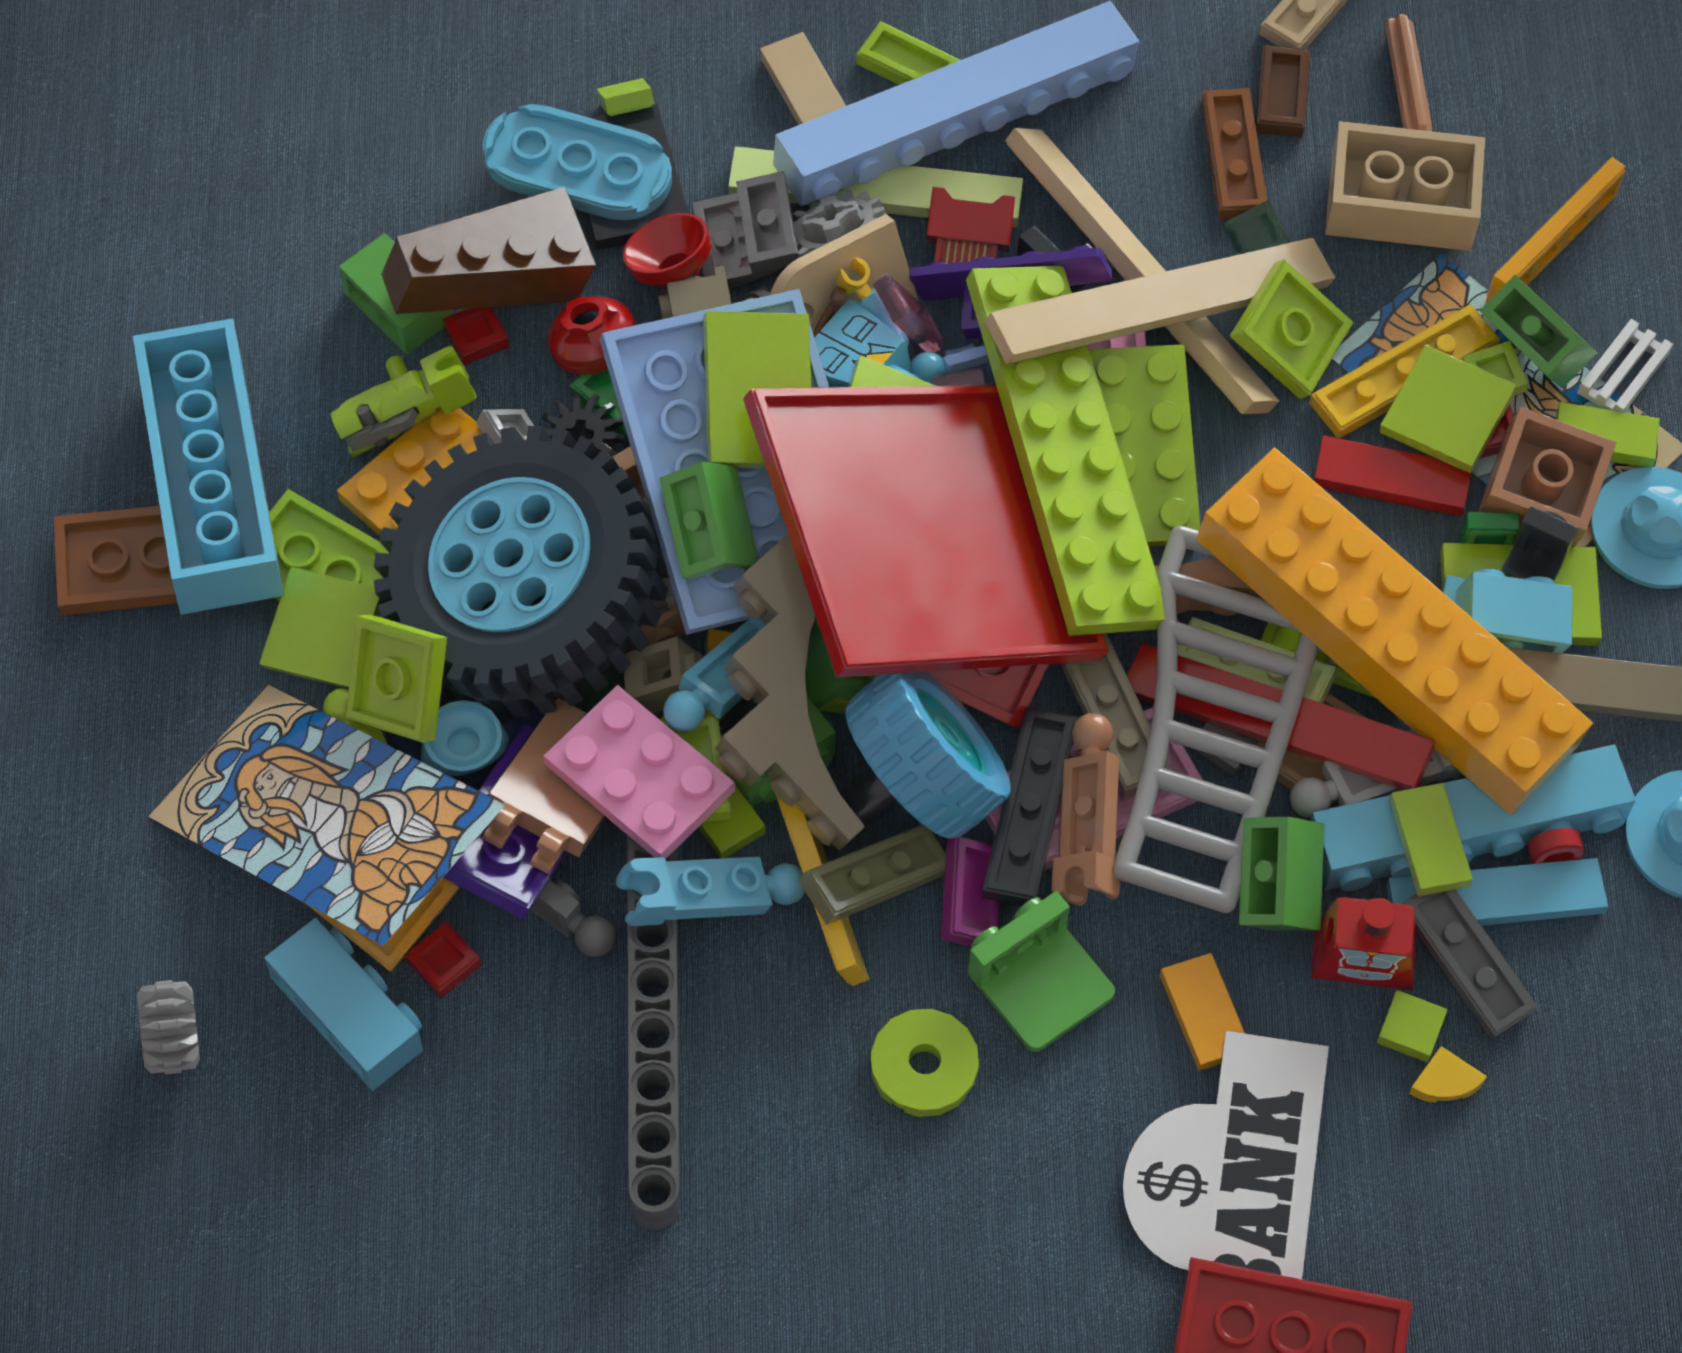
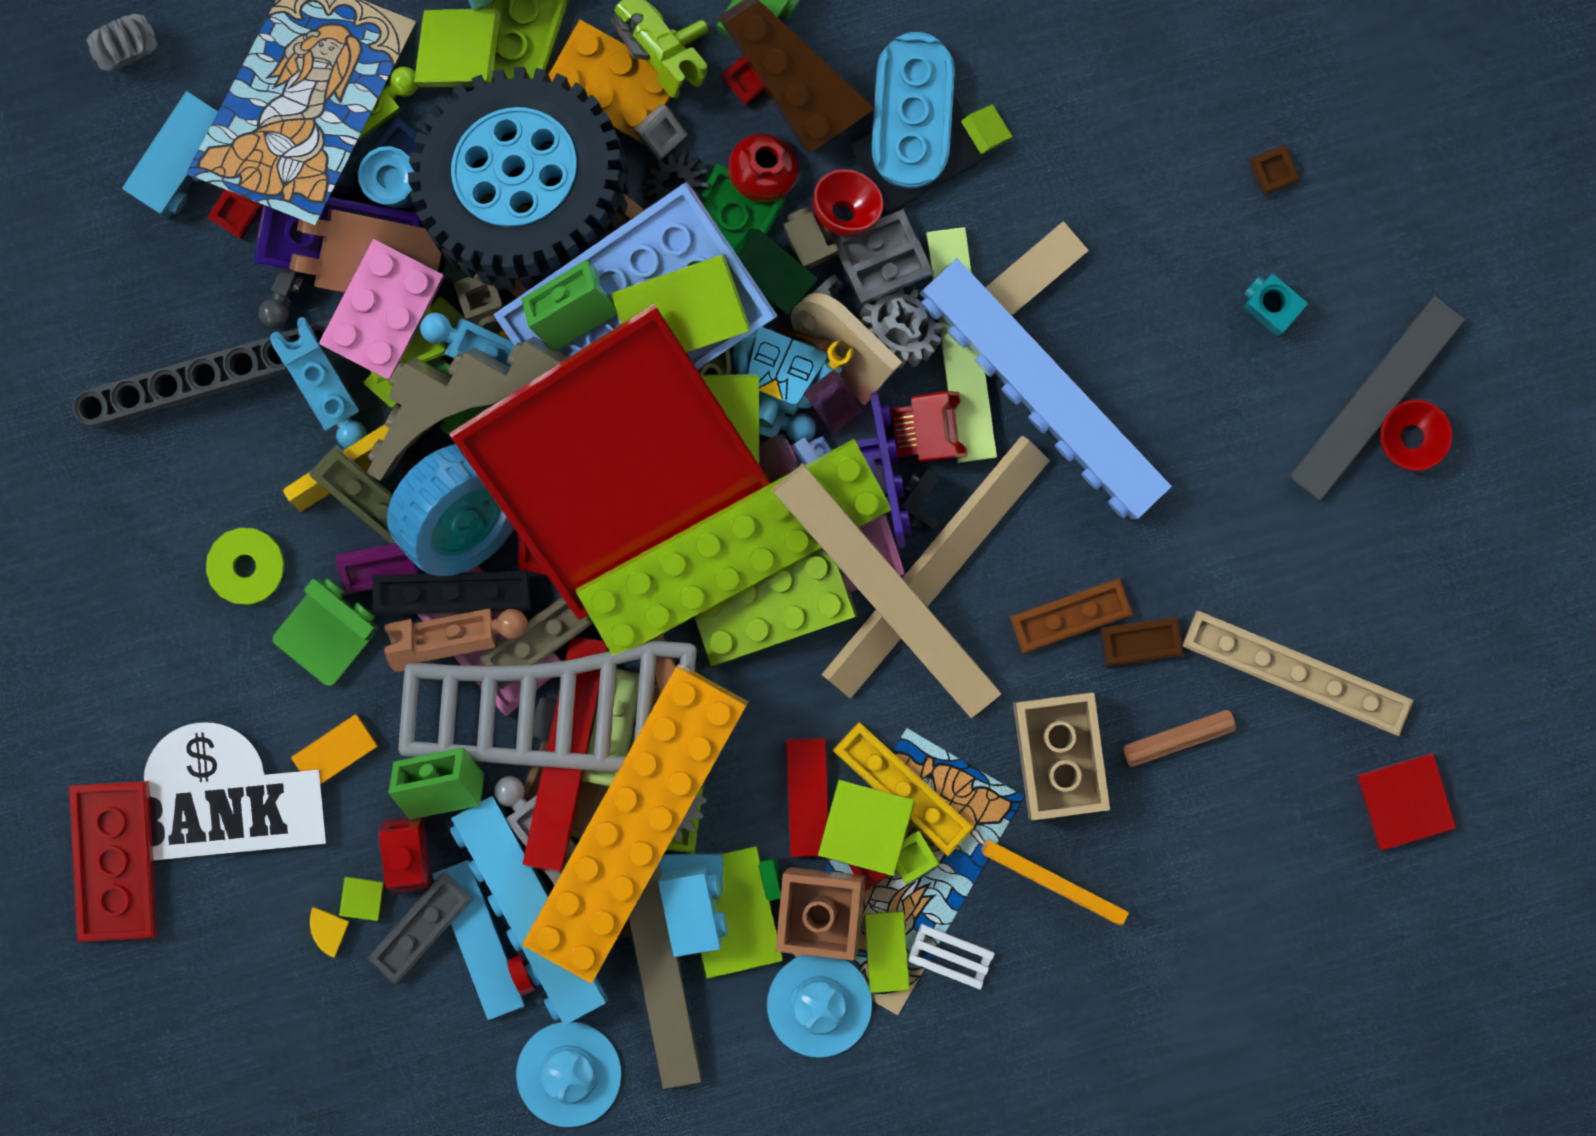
camera: 75 degrees right, 25 degrees up
lime tile [346,614,447,743] -> none
lime tile [856,21,960,85] -> none
clear green tile [1223,200,1291,255] -> none
lime tile [1230,259,1354,399] -> none
lime tile [1389,783,1473,896] -> none
bright green brick [1480,275,1598,389] -> none
black bracket [1501,506,1578,581] -> none

